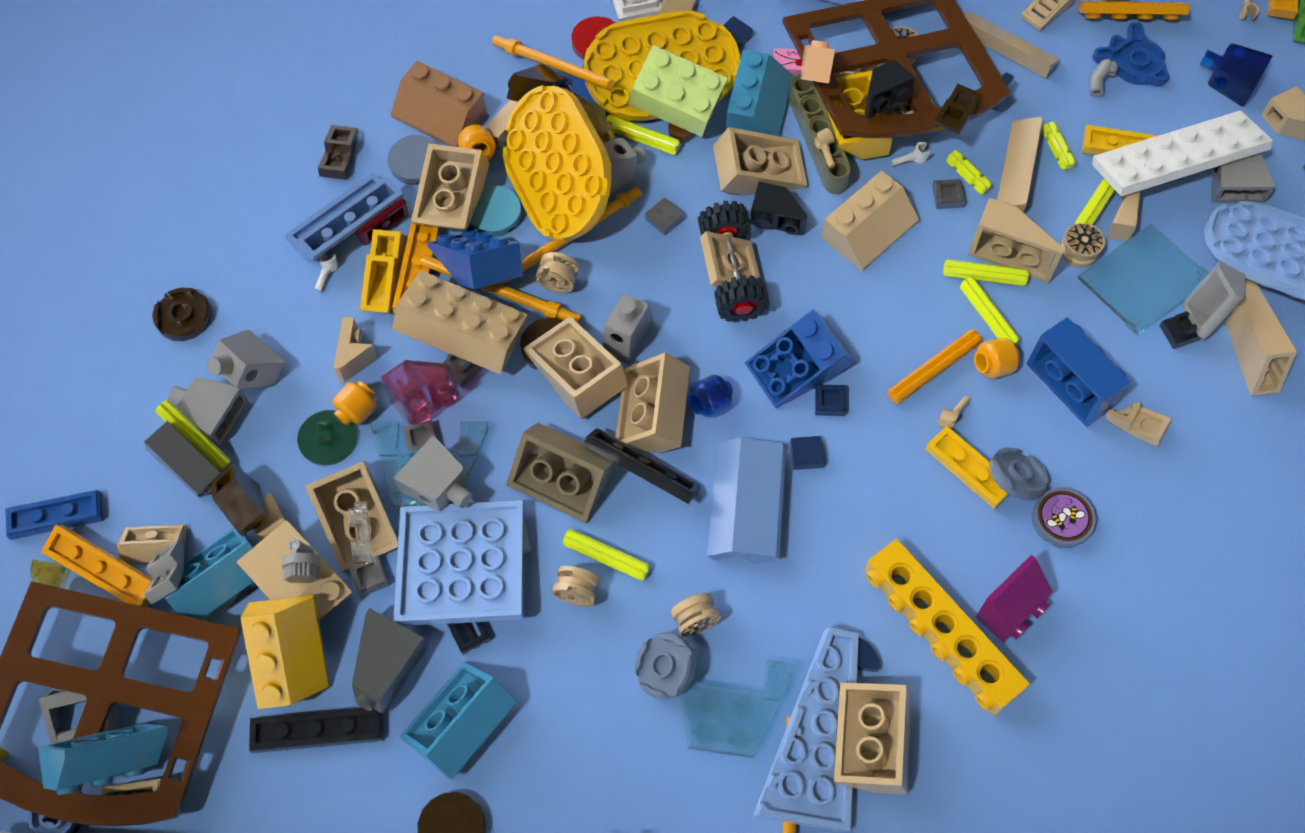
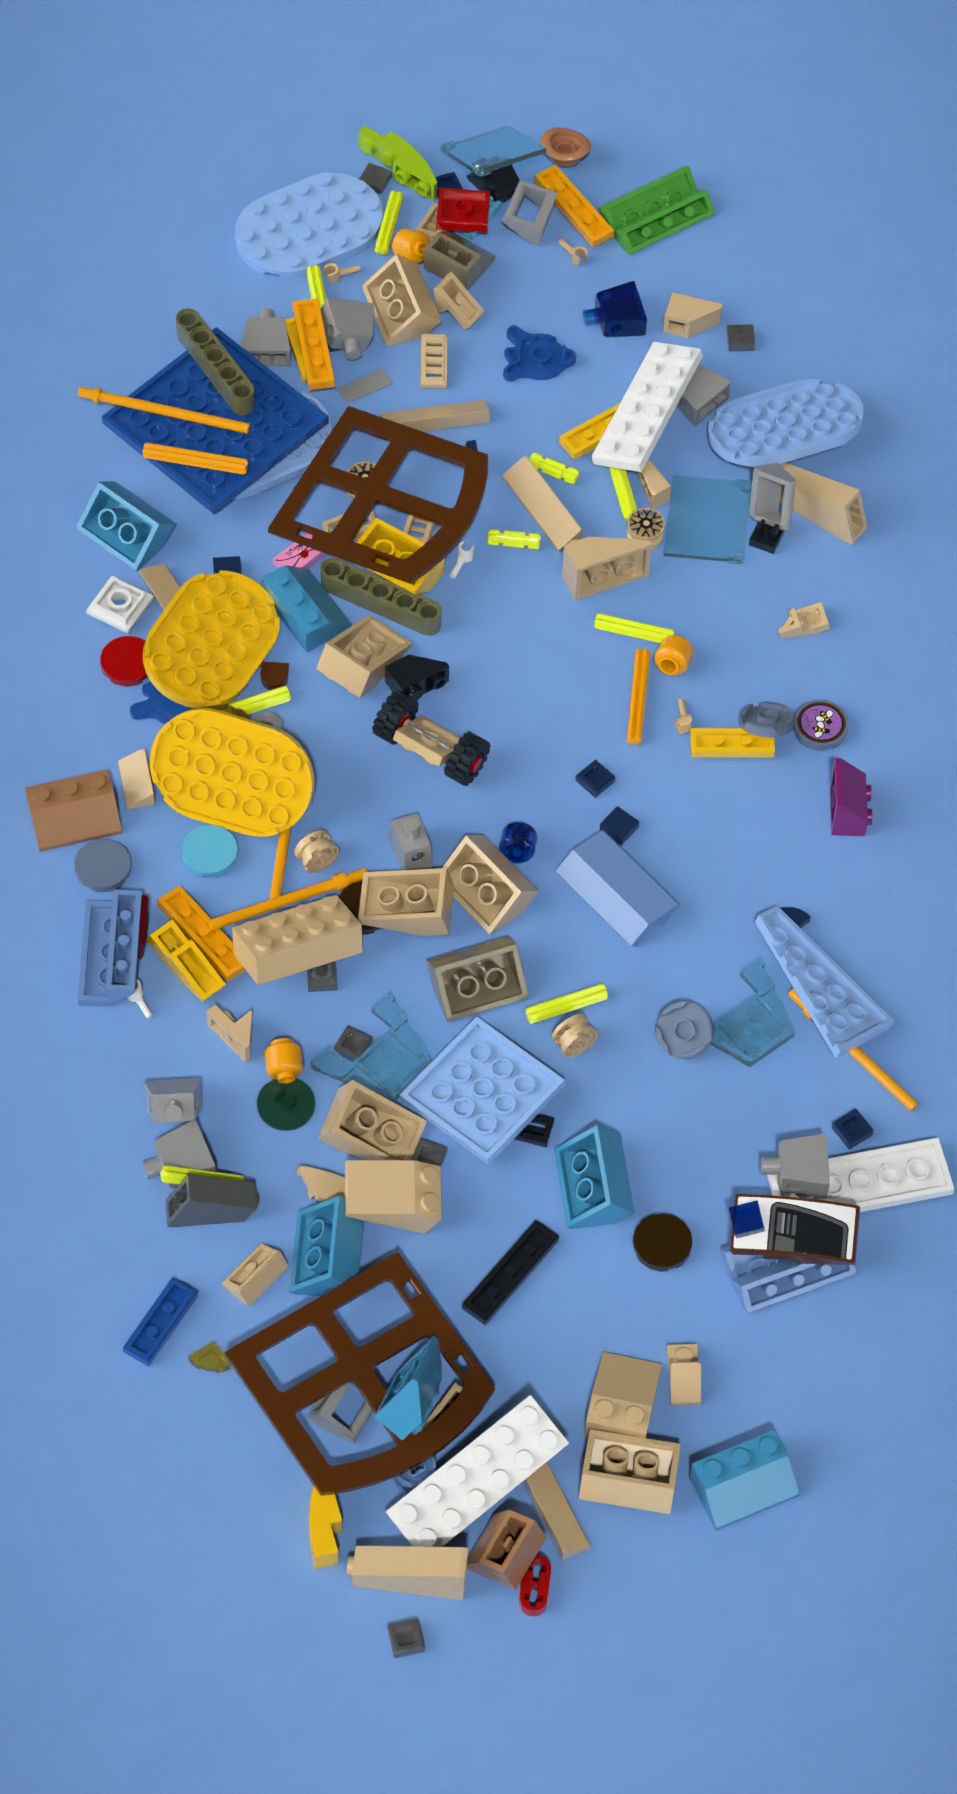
camera: 50 degrees left, 5 degrees down
light orange plate [41,524,153,607] -> none
light grey slope [144,540,184,604] -> none
dark brown tile [152,287,212,341] -> none
dark brown slope [211,464,266,536] -> none
yellow slope [240,595,330,709] -> none
light grey piece [282,539,319,583] -> none
dark brown slope [318,125,358,180] -> none
clear plate [348,501,373,564] -> none
dark grey slope [352,608,426,713] -> none
clear pink slope [381,360,459,425] -> none
light grey torso [393,436,473,511] -> none
tan slope [411,143,489,231] -> none
blue slope [427,228,523,289] -> none
light orange head [458,125,496,161] -> none
light orange bar [492,35,614,90] -> none
dark brown slope [506,64,567,102] -> none
black tile [583,428,701,504] -> none
yellowish green brick [628,45,728,137] -> none
flat silver tile [645,197,684,235] -> none
tan wheel [670,593,721,637] -> none
blue slope [744,309,856,409] -> none
light nougat slope [800,40,835,83] -> none
tan hand [814,128,835,168] -> none
tan slope [821,170,919,271] -> none
tan slope [834,682,912,795] -> none
yellow brick [864,538,1030,716] -> none
black slope [865,59,915,118] -> none
flat silver tile [932,179,965,209] -> none
dark brown slope [934,83,983,135] -> none
neon yellow axle [943,259,1029,286] -> none
blue brick [1026,317,1131,427] -> none
light orange plate [1077,1,1190,19] -> none
light grey arm [1090,59,1118,97] -> none

